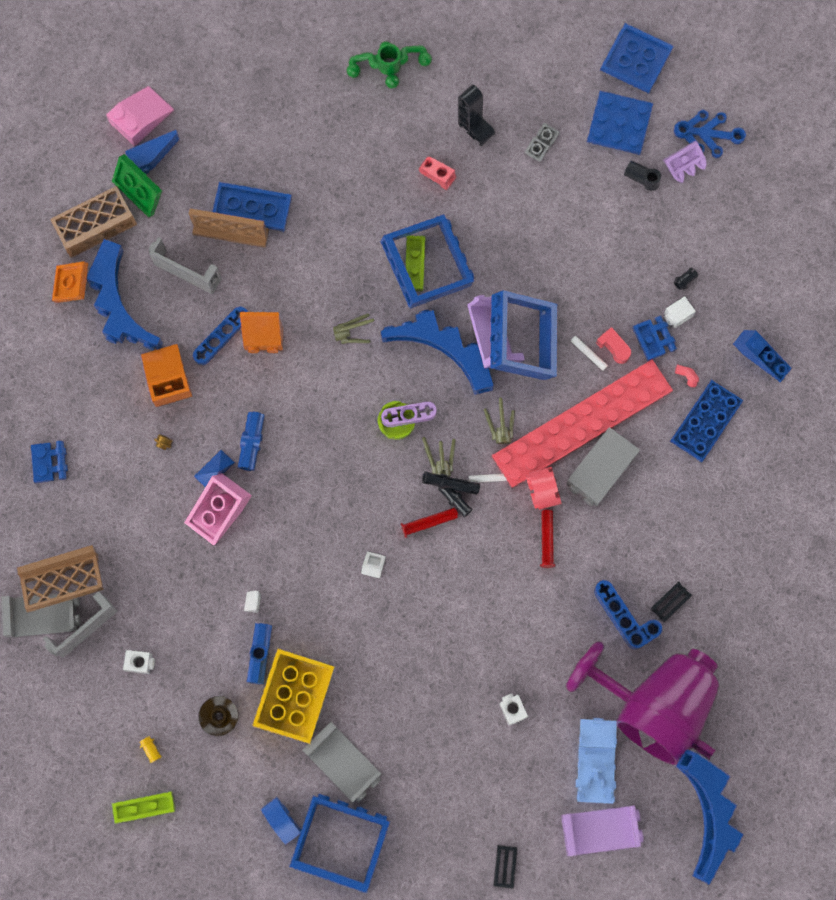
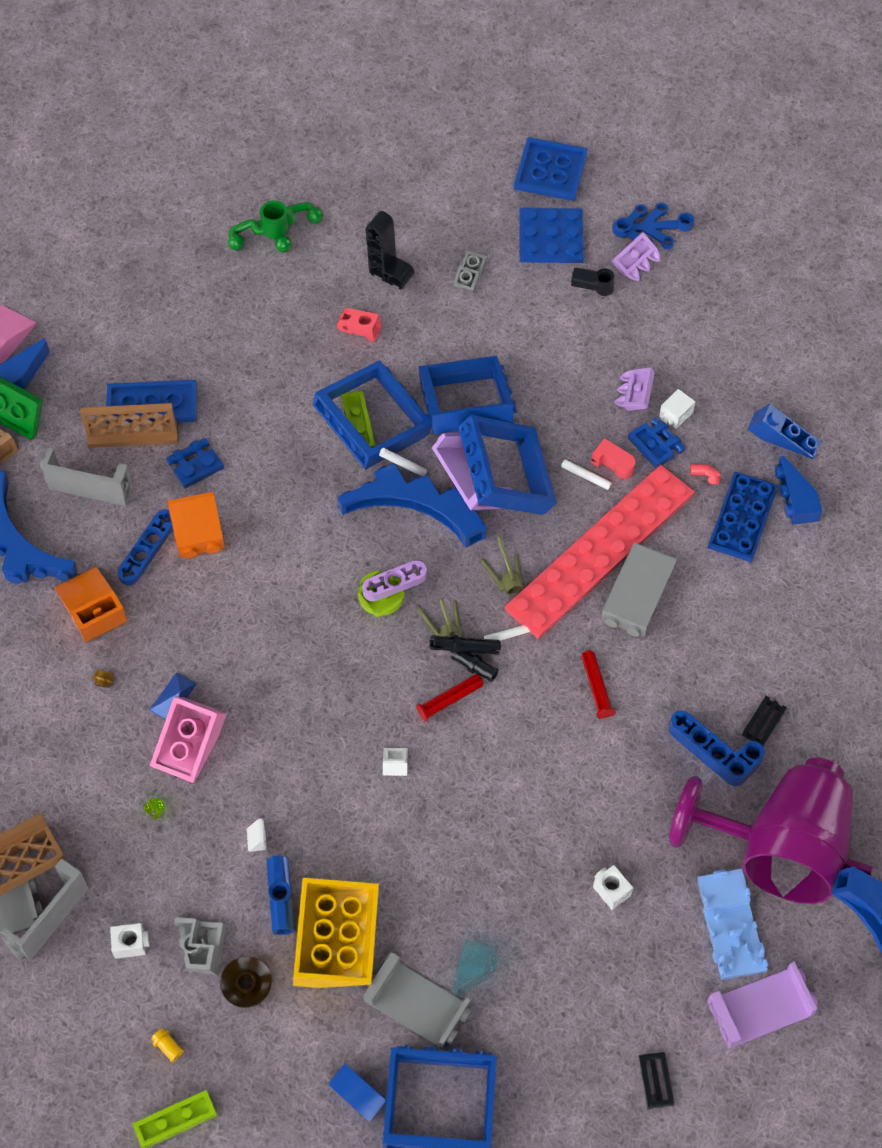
camera: 15 degrees left, 15 degrees down
blue piece [238,412,265,471] -> none
olive plant [333,313,375,344] -> none
coral brick [526,467,562,510] -> none
black pin [674,267,698,290] -> none
none -> clear neon green hinge [143,798,165,820]
none -> blue plate [166,438,224,489]
none -> light grey slope [174,917,227,975]
none -> white piece [379,448,427,476]
none -> blue window [419,356,517,434]
none -> clear light blue slope [453,940,499,997]
none -> lavender plate [614,367,655,411]
none -> blue slope [775,456,822,525]

